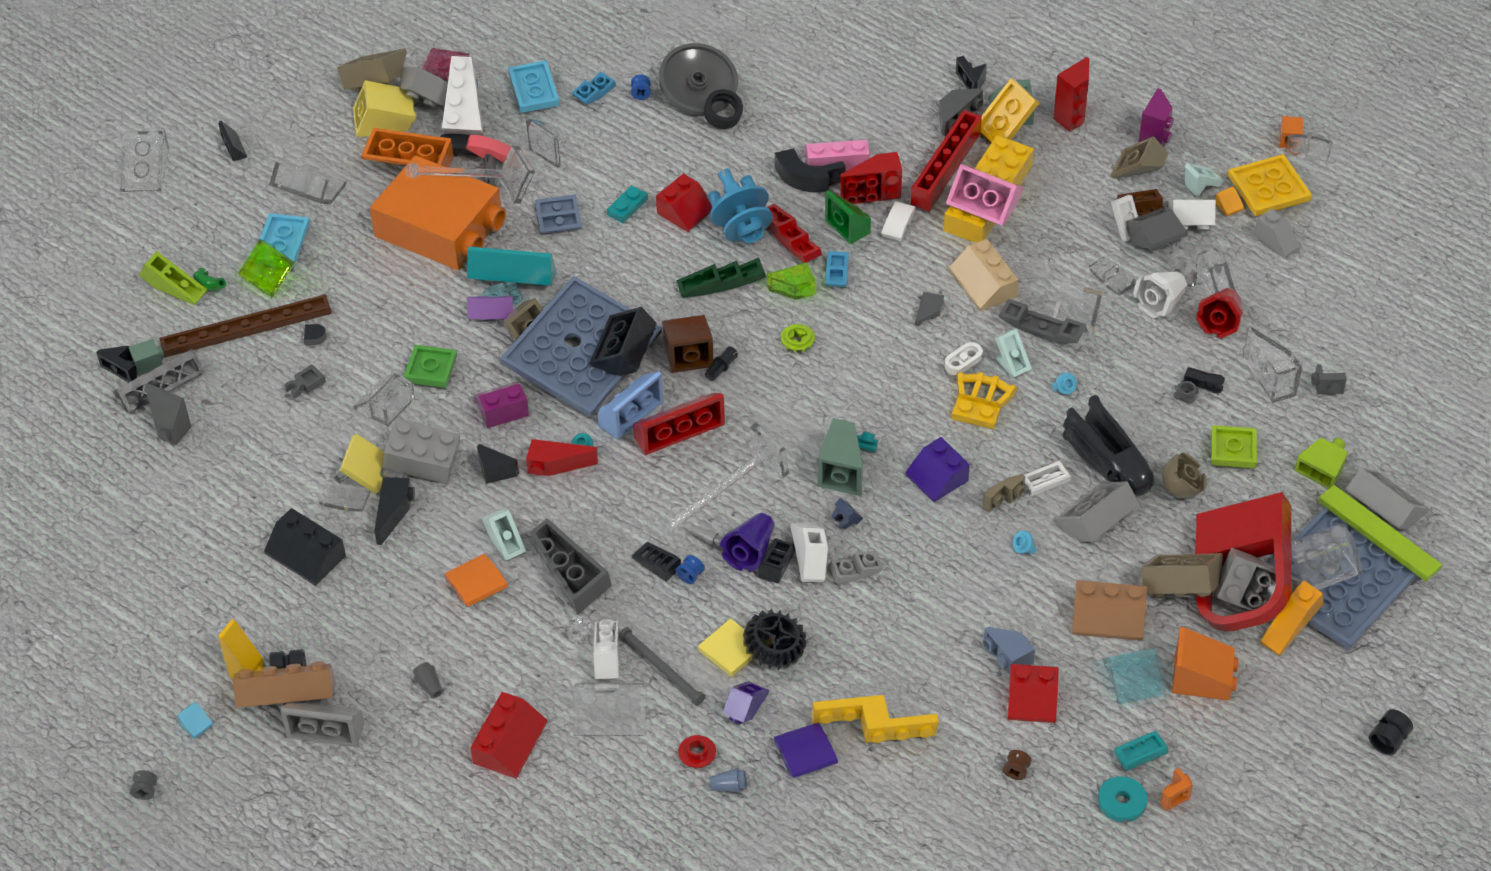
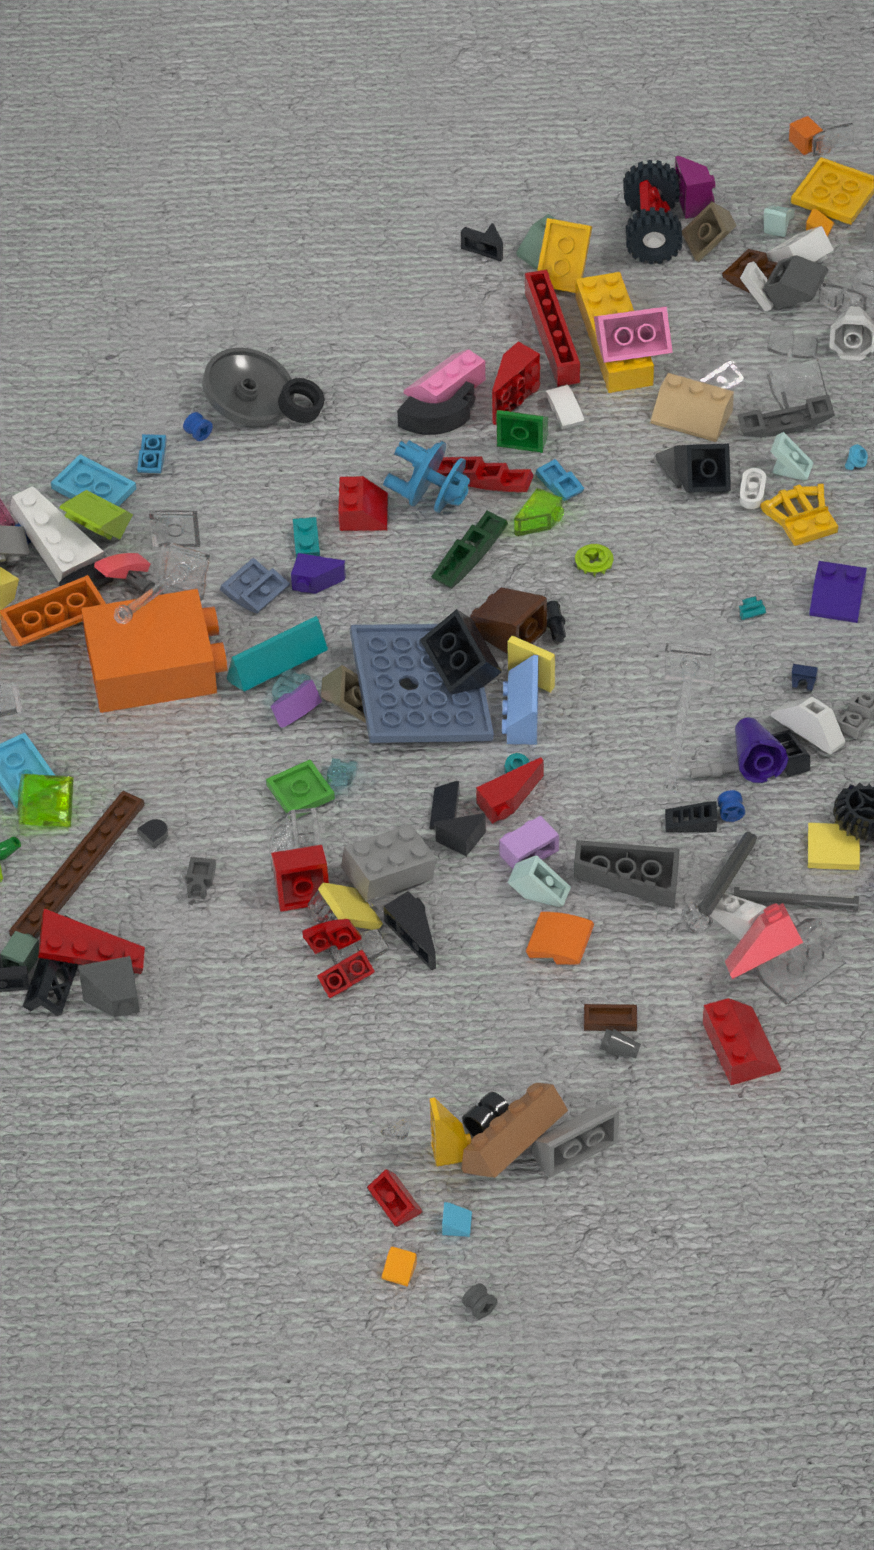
camera: 40 degrees left, 0 degrees up
black slope [264,508,346,586] -> none
magenta slope [474,382,529,428] -> none
red slope [633,393,725,455] -> none
sand green slope [818,418,863,496] -> none
dark grey slope [939,88,983,136] -> none
red slope [1053,57,1090,132] -> none
none -> red wing [38,909,145,974]
none -> lime slope [59,490,133,540]
none -> red slope [271,845,329,912]
none -> dark purple slope [291,553,346,594]
none -> red slope [302,919,362,954]
none -> red slope [317,949,375,999]
none -> clear light blue plate [326,758,358,786]
none -> red slope [367,1169,423,1227]
none -> light orange slope [382,1246,417,1287]
none -> black slope [429,781,460,830]
none -> lavender brick [499,816,559,869]
none -> light yellow tile [508,636,555,693]
none -> reddish brown tile [584,1004,637,1031]
none -> black plate [623,160,683,264]
none -> black slope [674,443,731,493]
none -> dark grey axle [699,831,757,916]
none -> coral slope [725,903,803,979]

